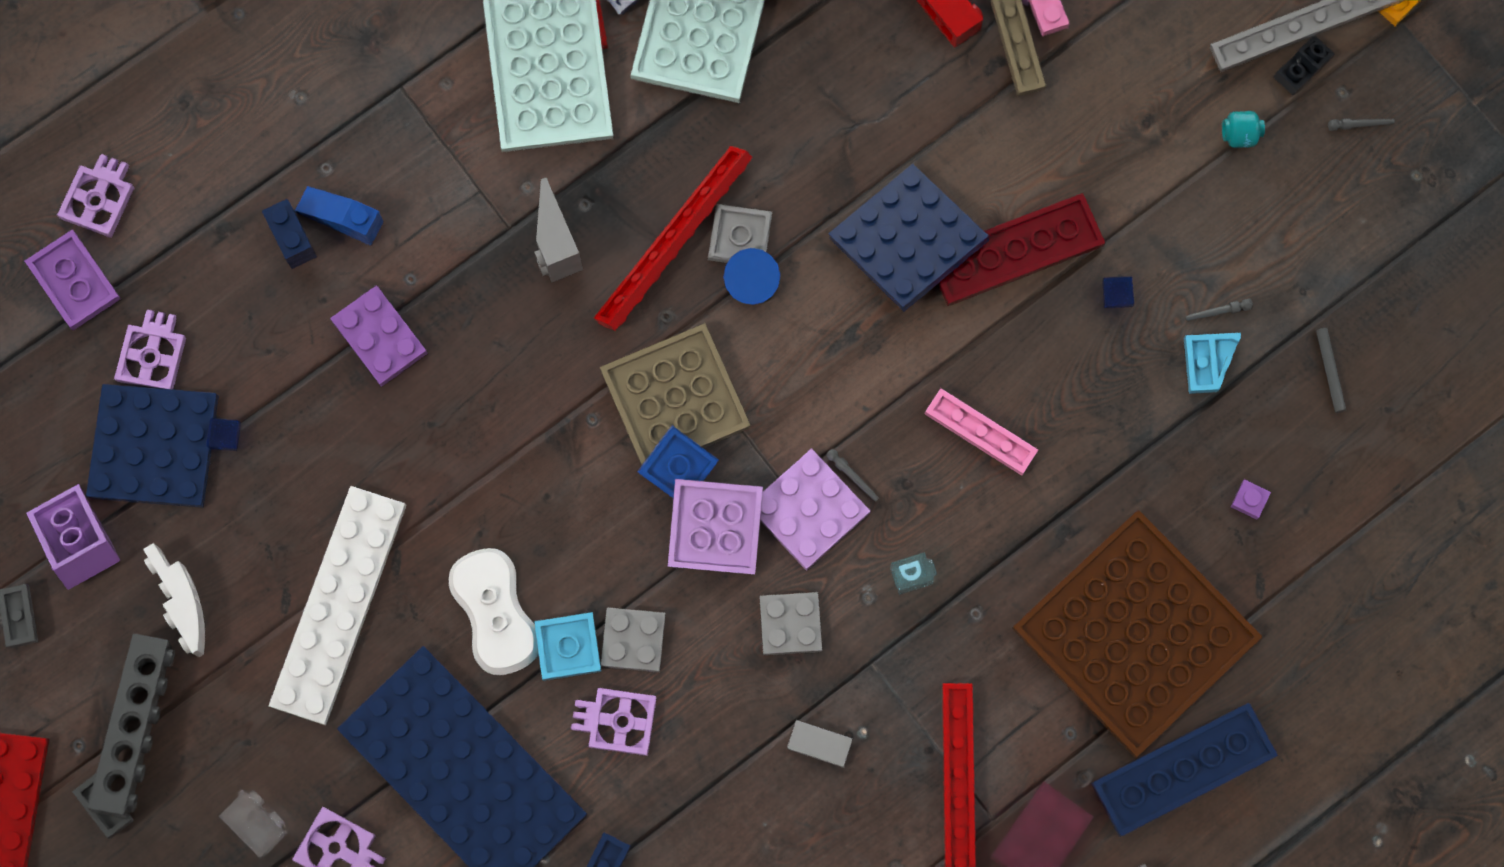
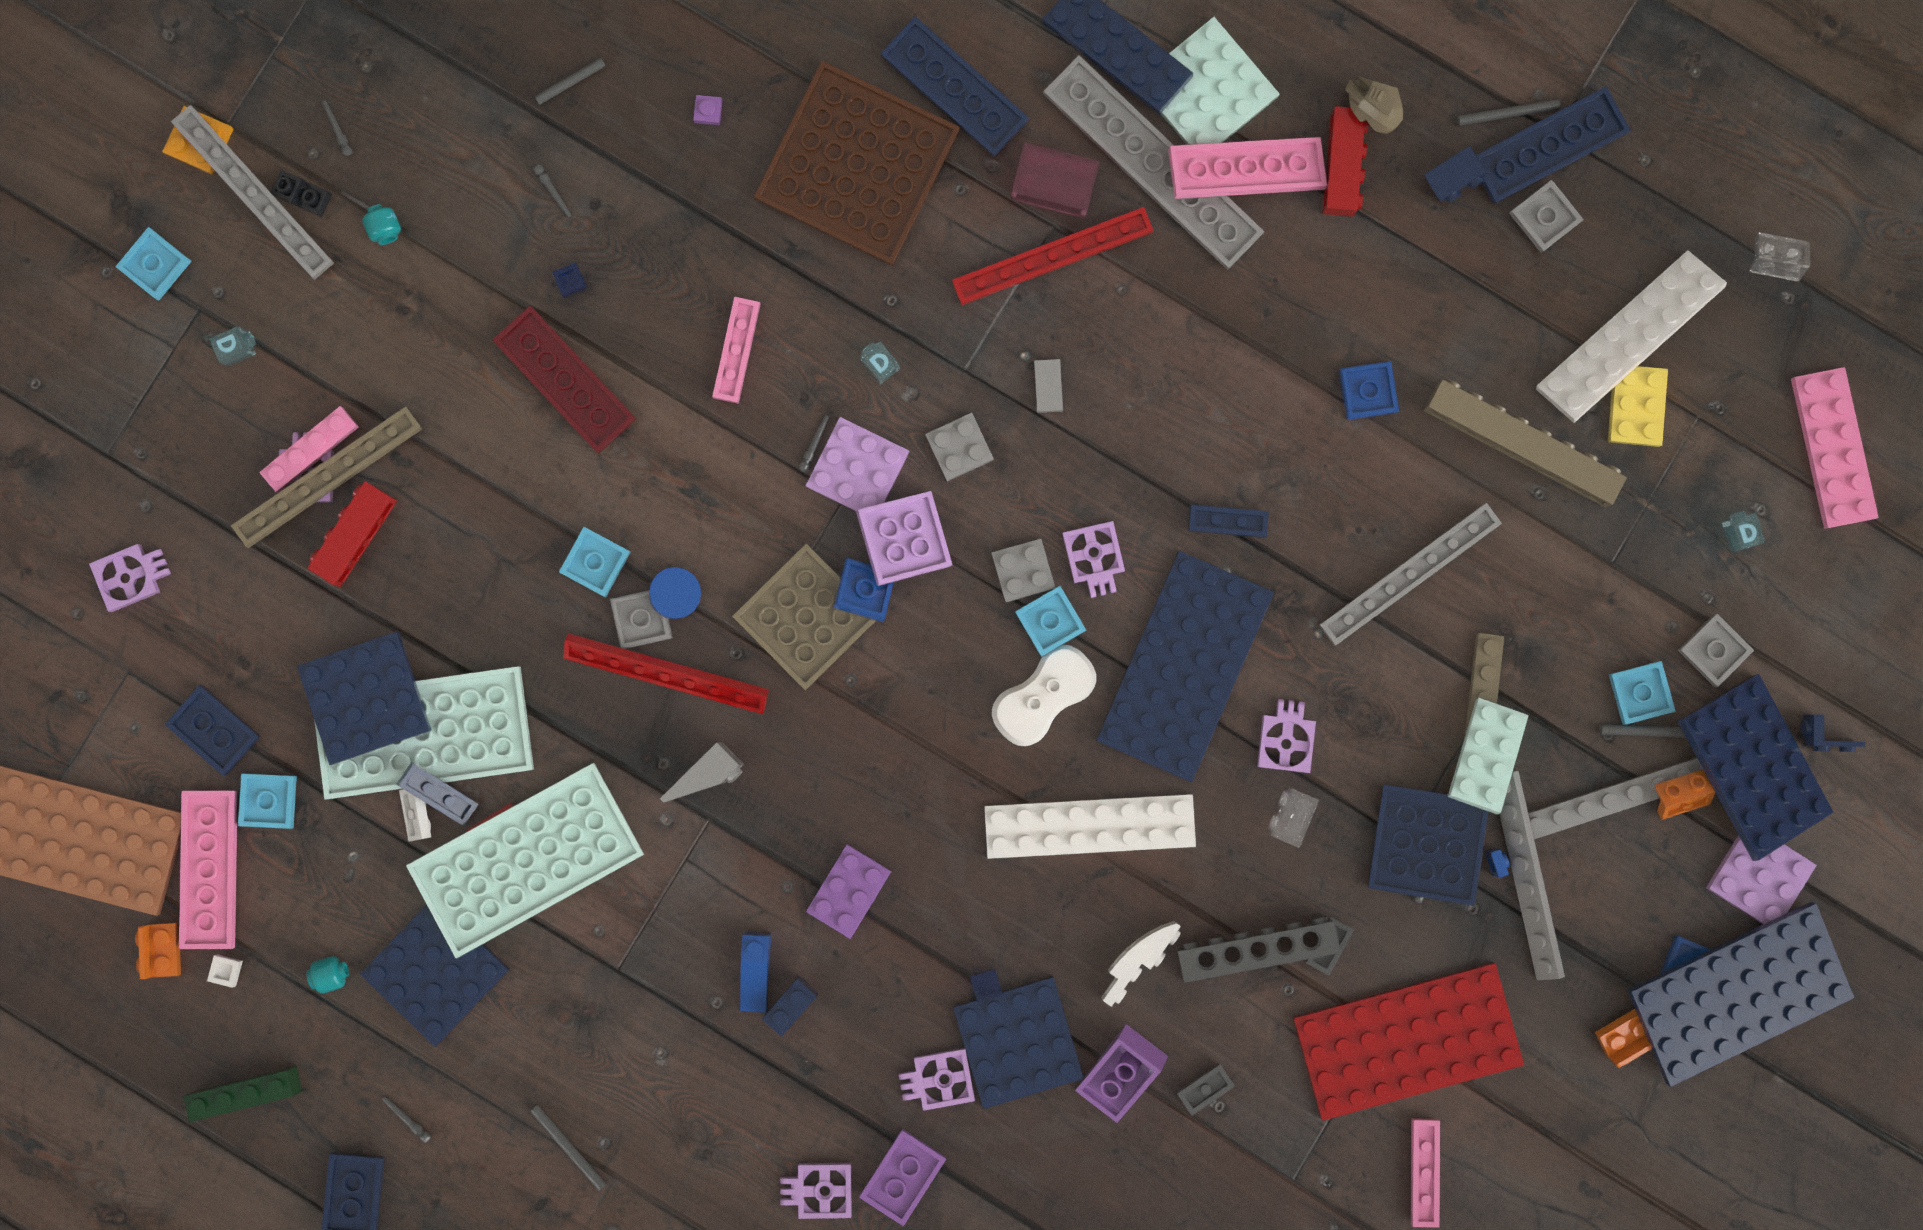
camera: 115 degrees left, 10 degrees up
dark blue plate [828,164,989,312] -> none
medium azure wing [1184,333,1241,394] -> none
none -> medium azure plate [559,527,631,597]

